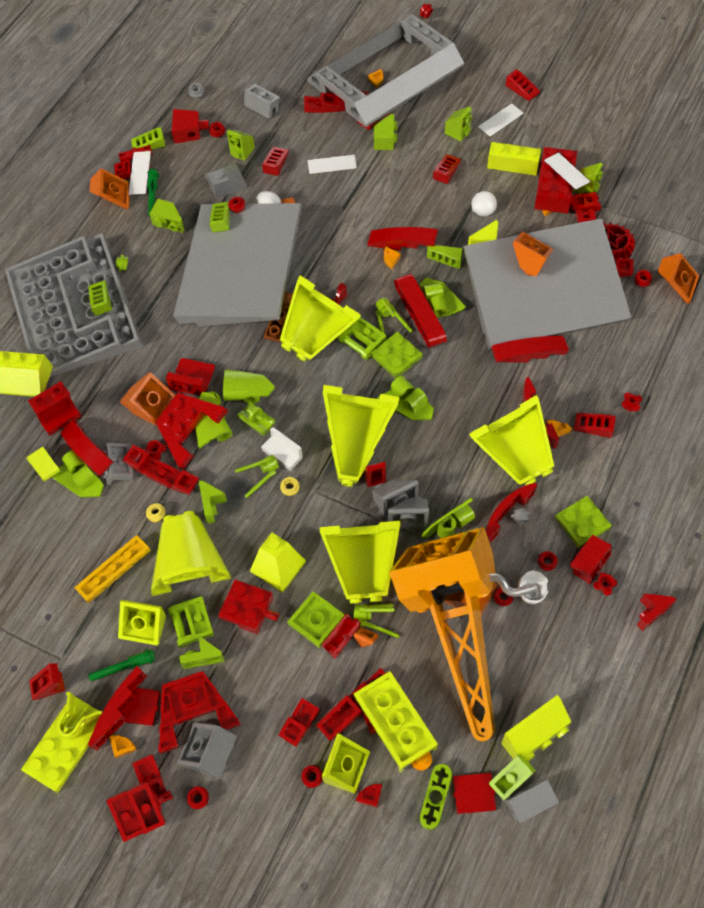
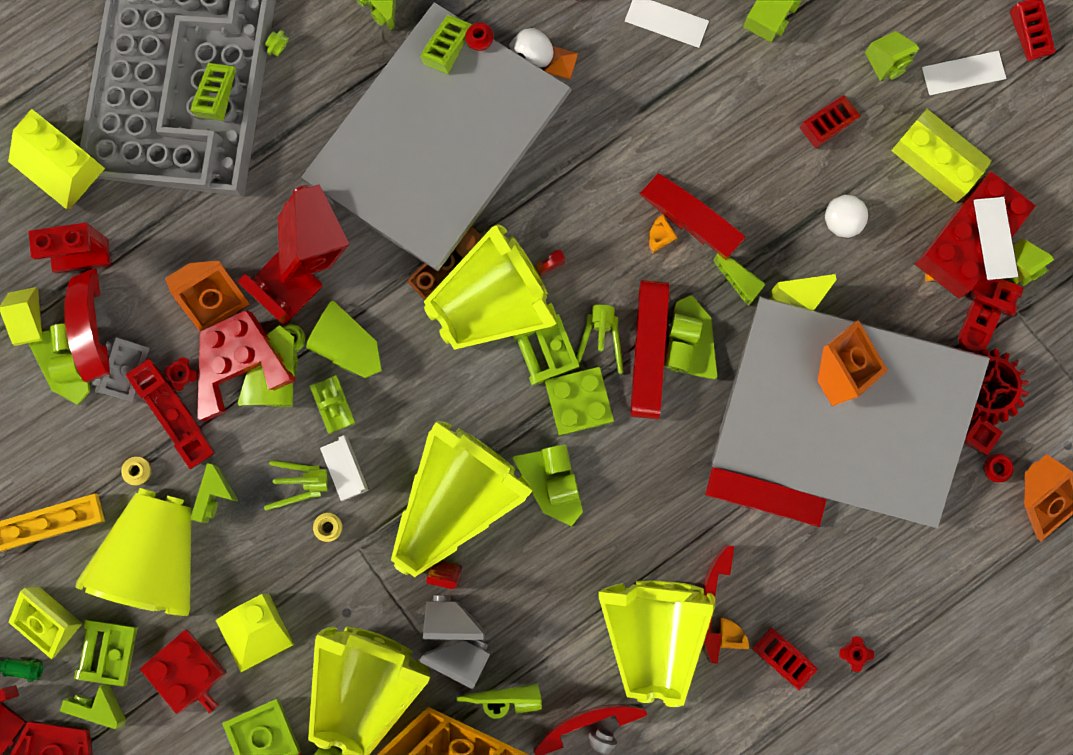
camera: 25 degrees right, 20 degrees up
none -> red slope [277,184,349,284]

